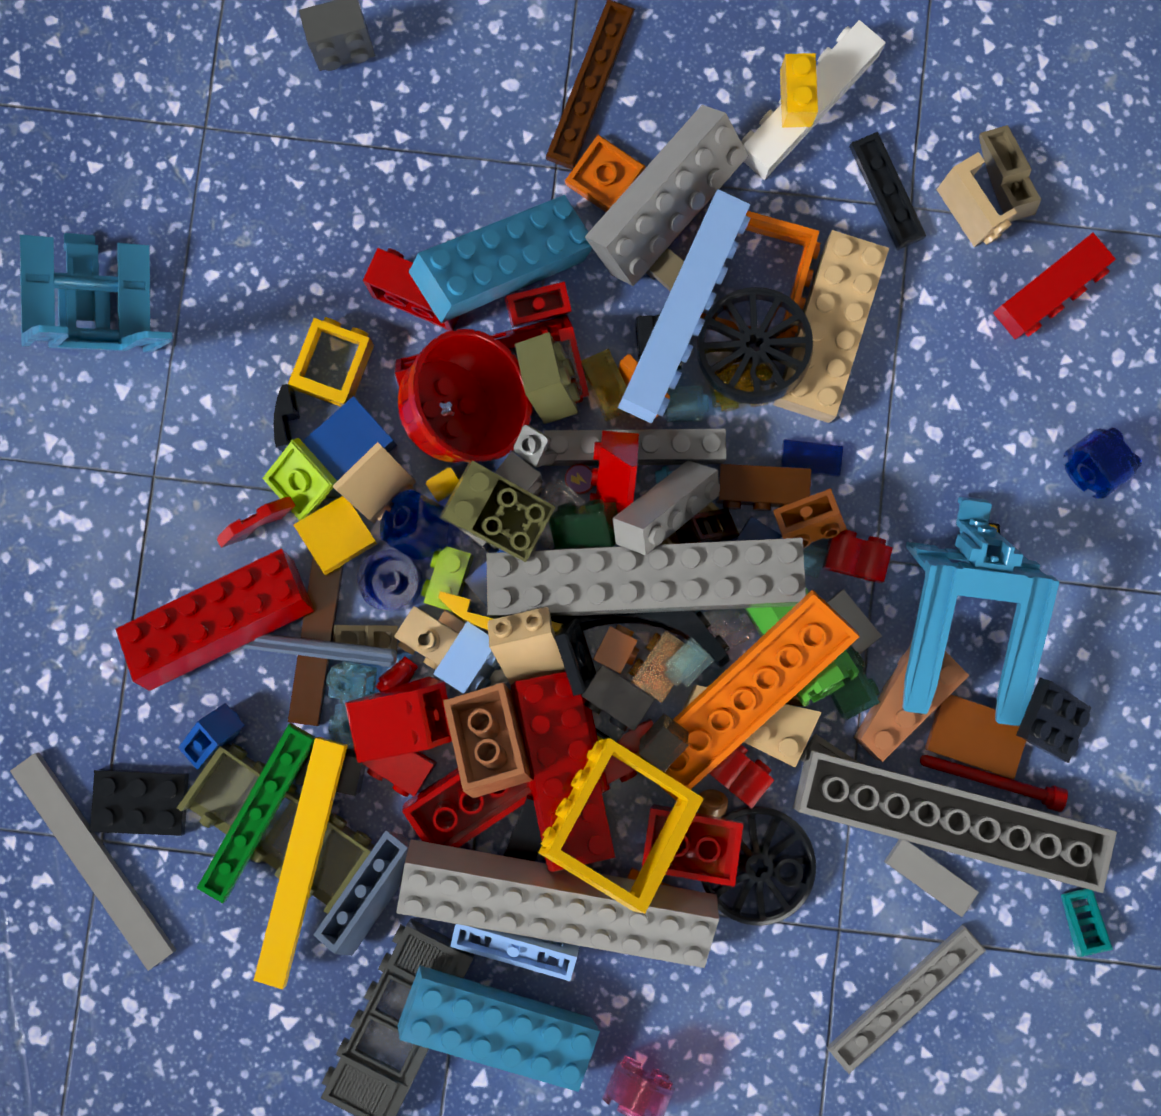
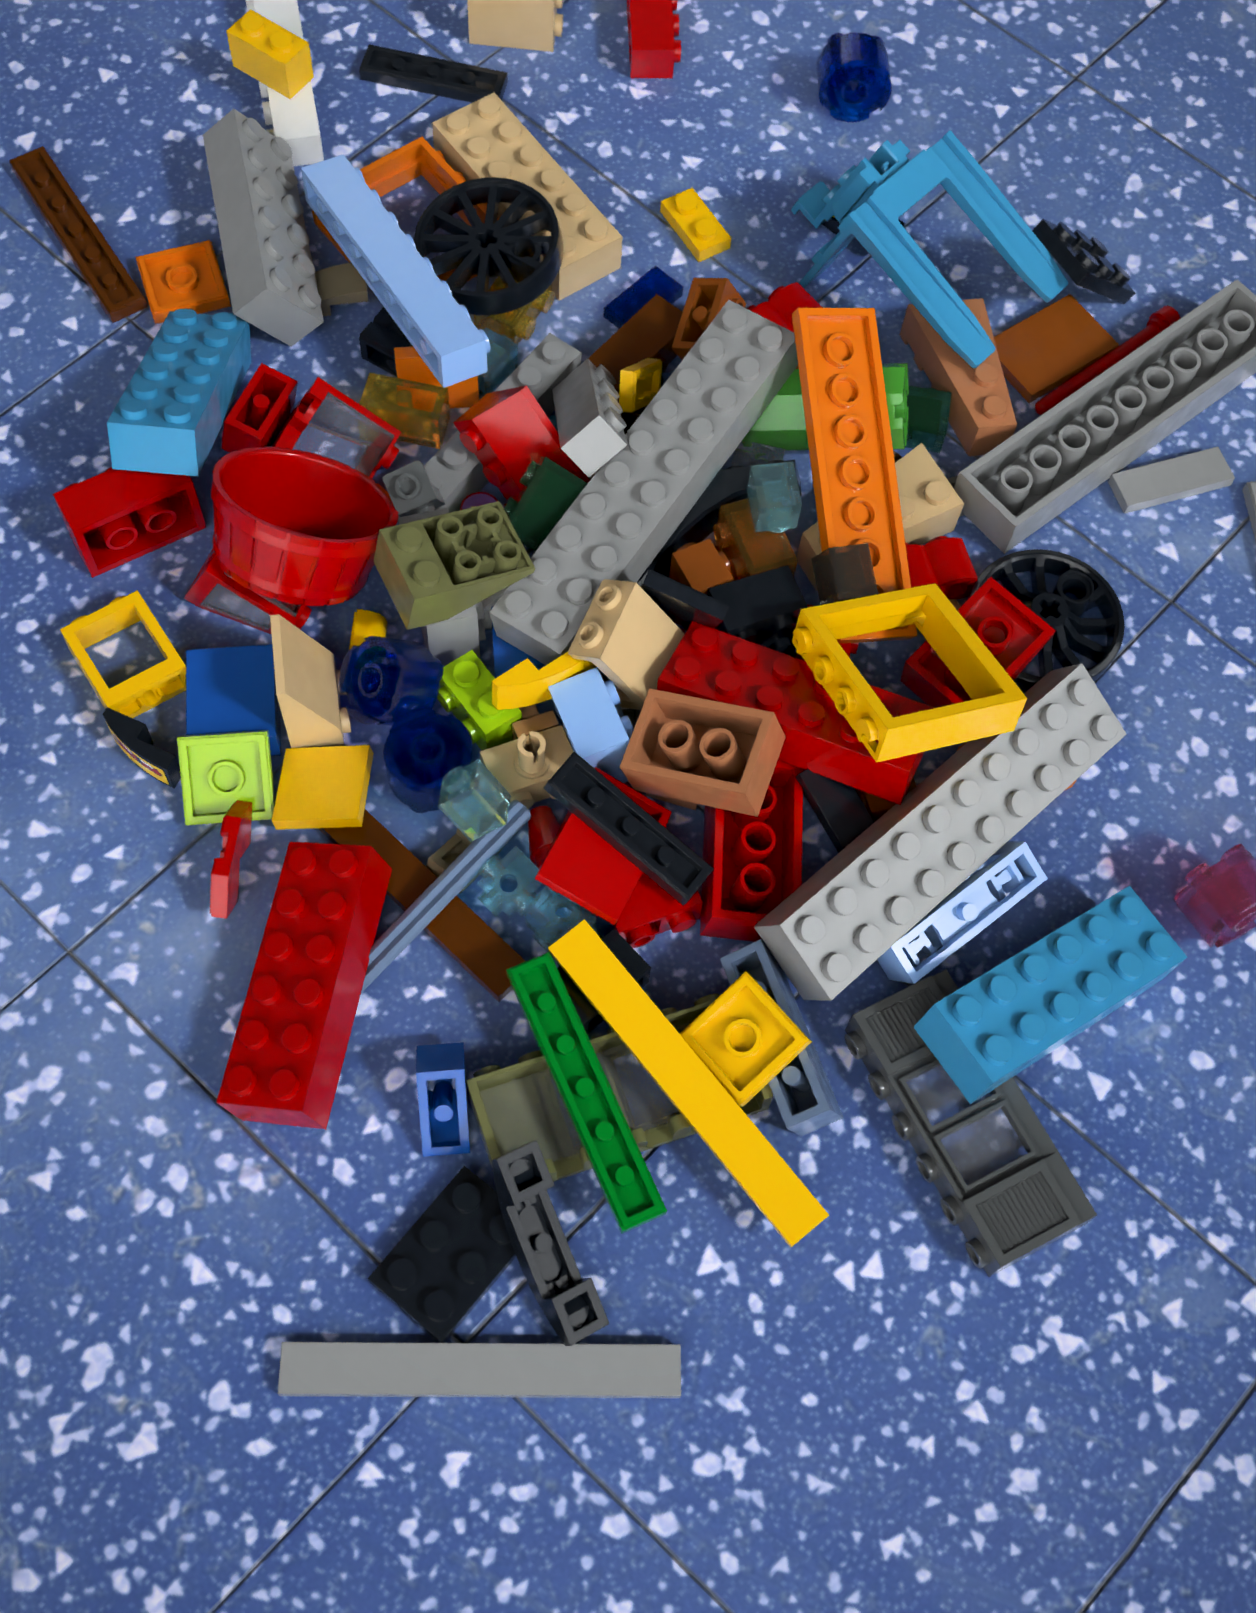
camera: 60 degrees left, 20 degrees down
olive brick [515,332,580,424] -> none
none -> clear light blue brick [437,759,511,842]
none -> black slope [492,1140,609,1346]
none -> black tile [543,752,714,906]
none -> yellow plate [619,358,662,413]
none -> yellow plate [660,188,732,262]
none -> yellow tile [680,971,812,1107]

